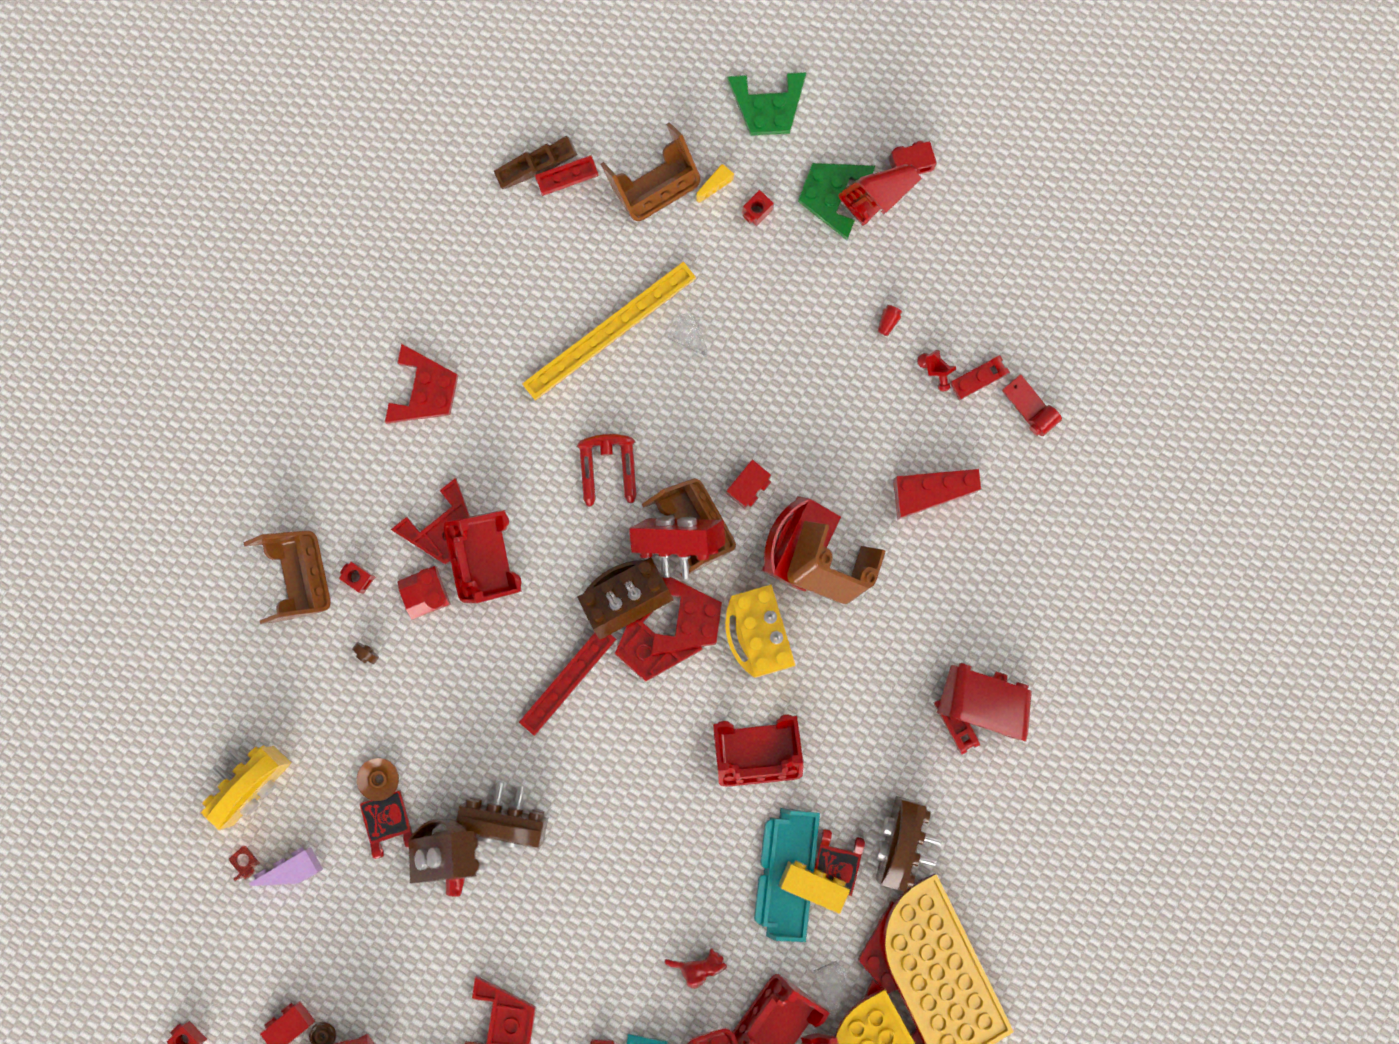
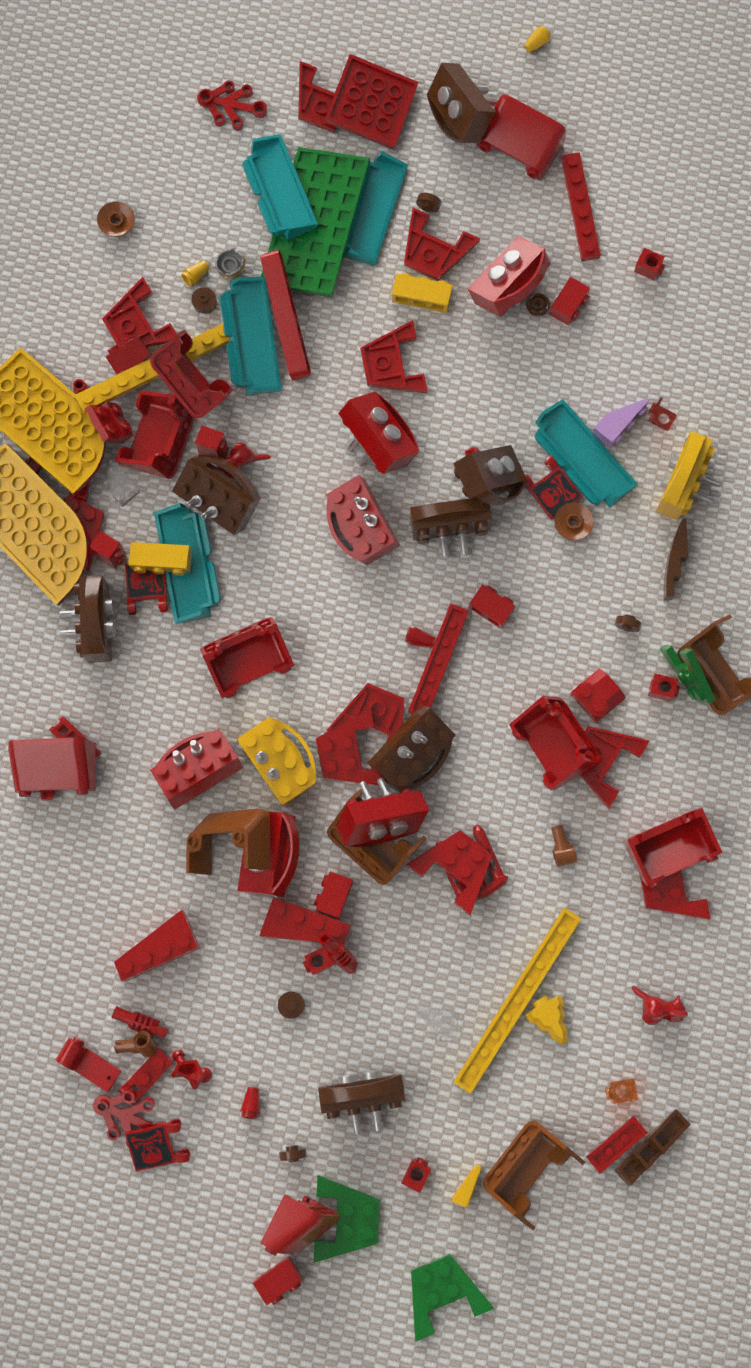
camera: 165 degrees right, 5 degrees down
none -> red brick [89,531,126,569]
none -> red plant [93,1089,166,1148]
none -> red hinge [111,1006,168,1038]
none -> dark orange pin [114,1031,158,1057]
none -> flag [125,1118,190,1172]
none -> red piece [150,728,243,810]
none -> reddish brown piece [172,455,261,535]
none -> red brick [195,425,229,458]
none -> red wedge [259,897,351,945]
none -> reddish brown wheel [278,991,305,1019]
none -> reddish brown wheel [279,1145,307,1162]
none -> red brick [303,947,336,975]
none -> reddish brown piece [318,1070,405,1135]
none -> red hinge [319,933,358,974]
none -> red piece [326,475,401,565]
none -> red piece [338,391,420,475]
none -> red cone [405,627,435,648]
none -> red wing [406,830,492,916]
none -> red brick [469,584,515,629]
none -> yellow rock [525,995,568,1045]
none -> teal slope [535,399,638,508]
none -> dark orange pin [551,825,577,867]
none -> clear orange brick [605,1078,638,1104]
none -> red windscreen [623,807,723,888]
none -> red animal [632,986,688,1025]
none -> green wing [660,645,716,704]
none -> reddish brown slope [663,519,688,600]

